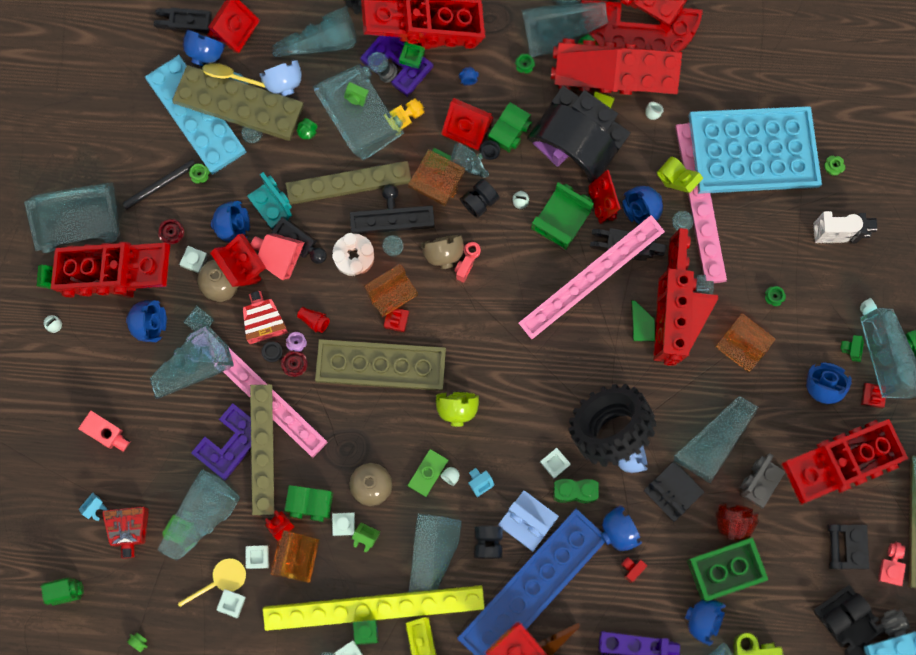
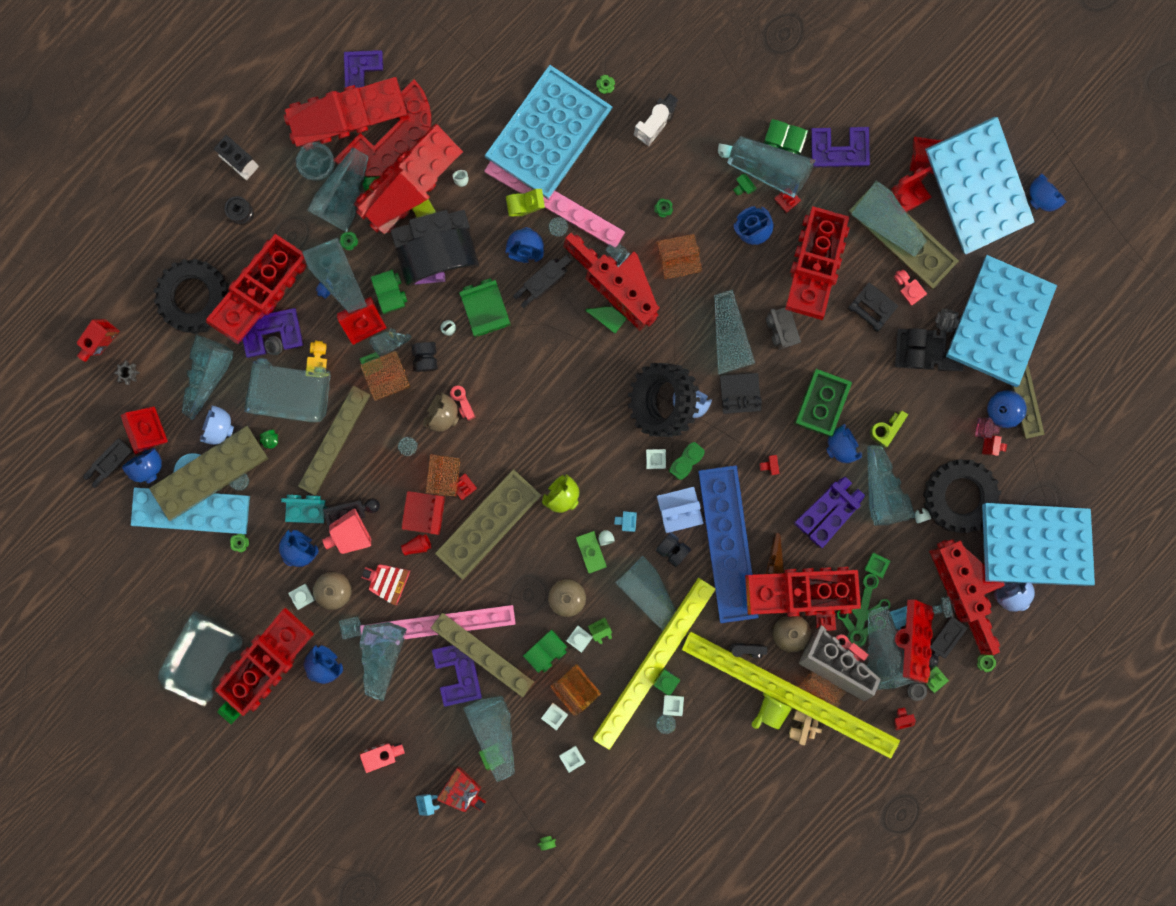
camera: 50 degrees left, 10 degrees up
green brick [41,577,84,606] -> none
light aqua hinge [44,315,62,333] -> none
black bar [122,159,195,210] -> none
dark red plate [158,219,184,245] -> none
light yellow piece [178,559,246,606] -> none
light yellow piece [202,63,265,88] -> none
red bracket [210,234,266,287] -> none
black plate [261,341,283,362] -> none
red tile [265,511,294,541] -> none
dark red plate [281,351,308,377] -> none
lavender plate [286,332,307,352] -> none
white plate [332,233,374,276] -> none
bright green plate [344,82,369,107] -> none
black plate [350,184,435,234] -> none
clear light blue plate [367,52,388,73] -> none
green plate [399,42,425,69] -> none
black plate [480,140,501,160] -> none
bright pink plate [519,215,665,339] -> none
red hinge [588,170,621,224] -> none
blue cylinder [601,505,642,551] -> none
clear red cone [716,503,759,541] -> none
none -> clear light blue wedge [302,238,367,313]
none -> red bracket [402,491,445,535]

